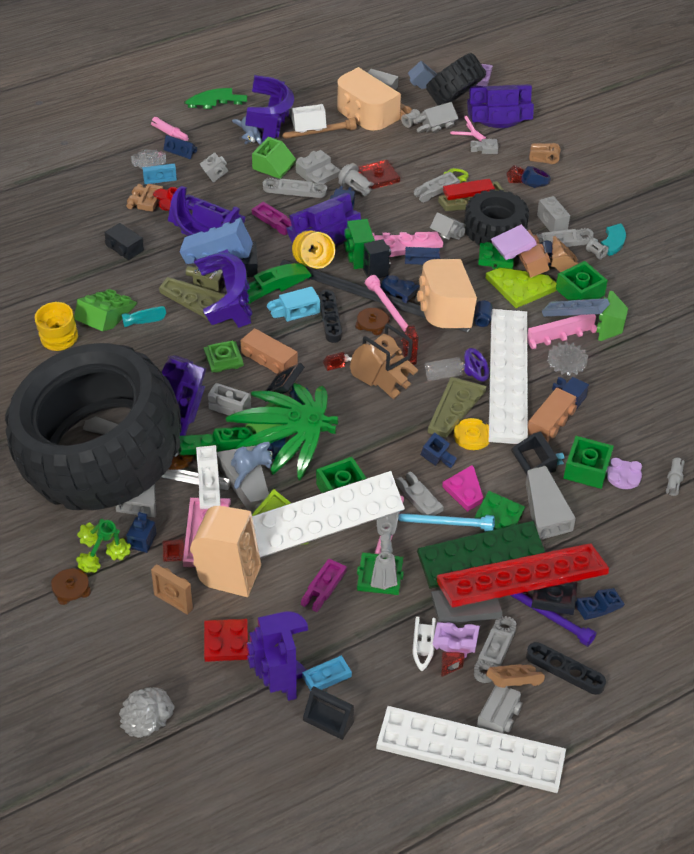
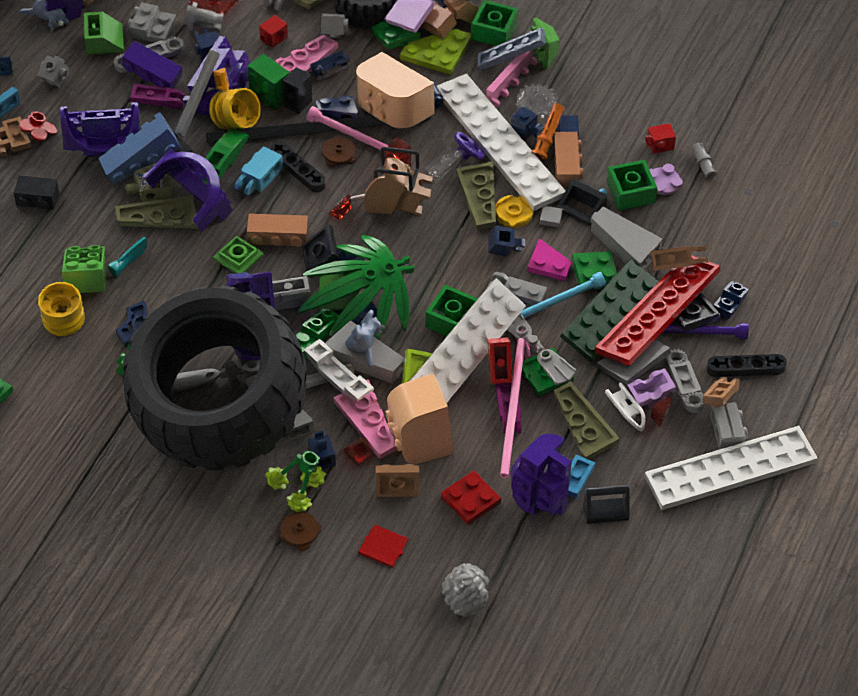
camera: 35 degrees left, 5 degrees up
none -> dark purple brick [122,41,182,89]
none -> light grey axle [175,50,220,137]
none -> light orange slope [213,68,229,91]
none -> red brick [259,15,288,48]
none -> red piece [358,524,409,568]
none -> red brick [487,338,512,384]
none -> bright pink piece [500,338,526,478]
none -> dark blue brick [511,106,544,141]
none -> orange pin [531,103,565,160]
none -> light grey tile [540,206,563,228]
none -> olive wing [554,382,620,460]
none -> red brick [645,123,676,154]
none -> medium nougat hinge [650,245,708,271]

